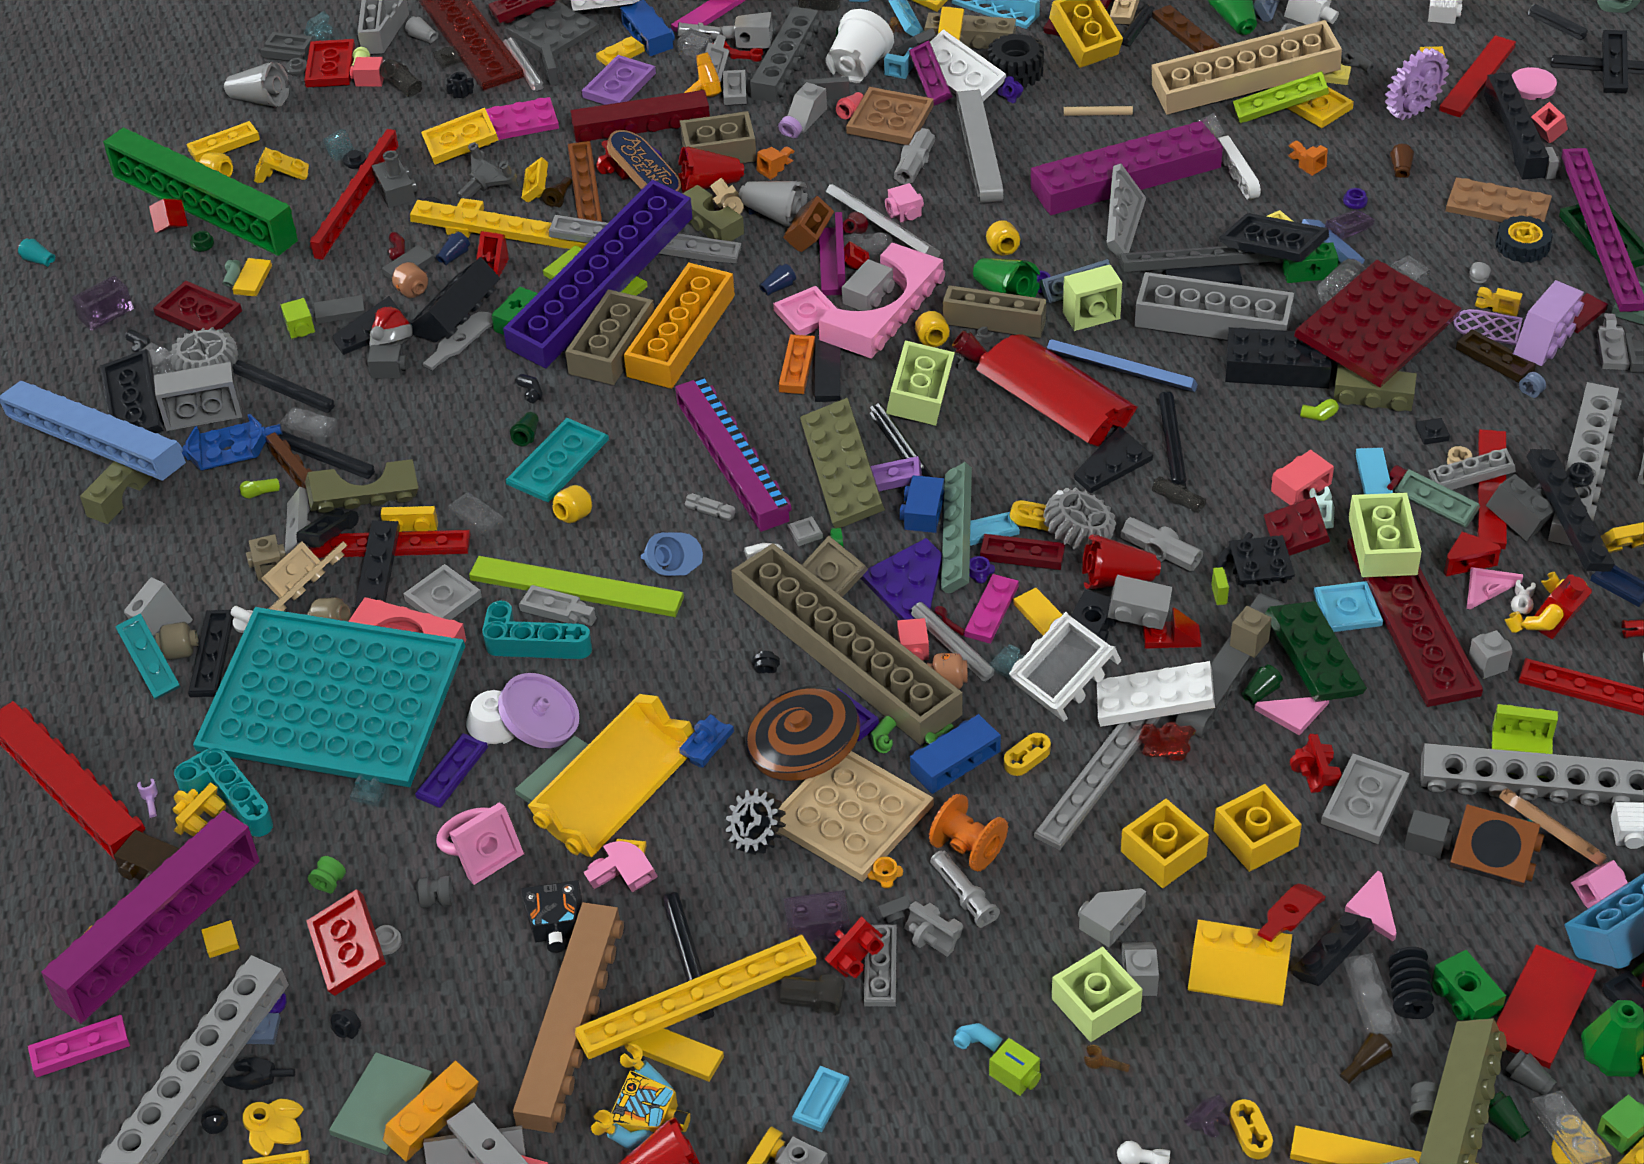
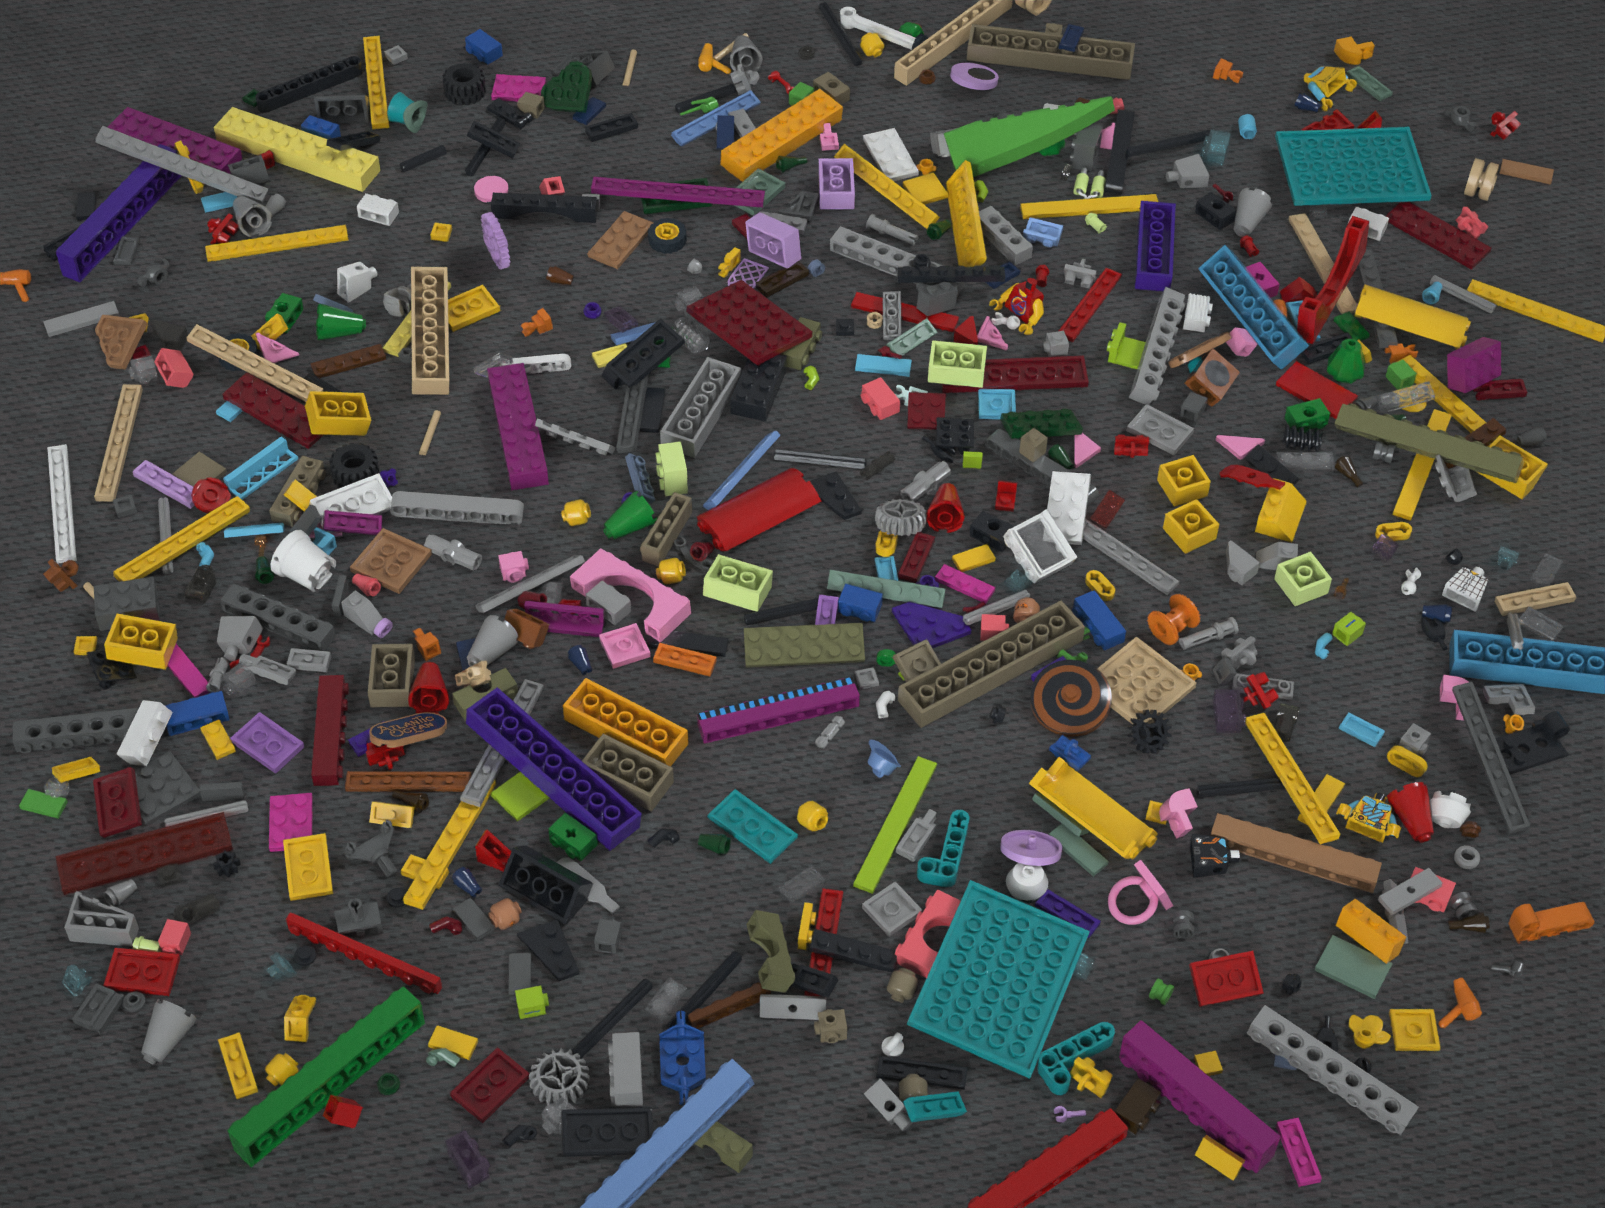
camera: 85 degrees left, 5 degrees up
lime arm [239,478,280,499] -> none
tan bracket [261,541,347,611] -> none
piece [369,307,412,348] -> none
light orange piece [684,52,721,97] -> none
light grey brick [1108,575,1172,630] -> none
lime plate [1233,71,1329,123] -> none
red tile [1439,35,1516,118] -> none

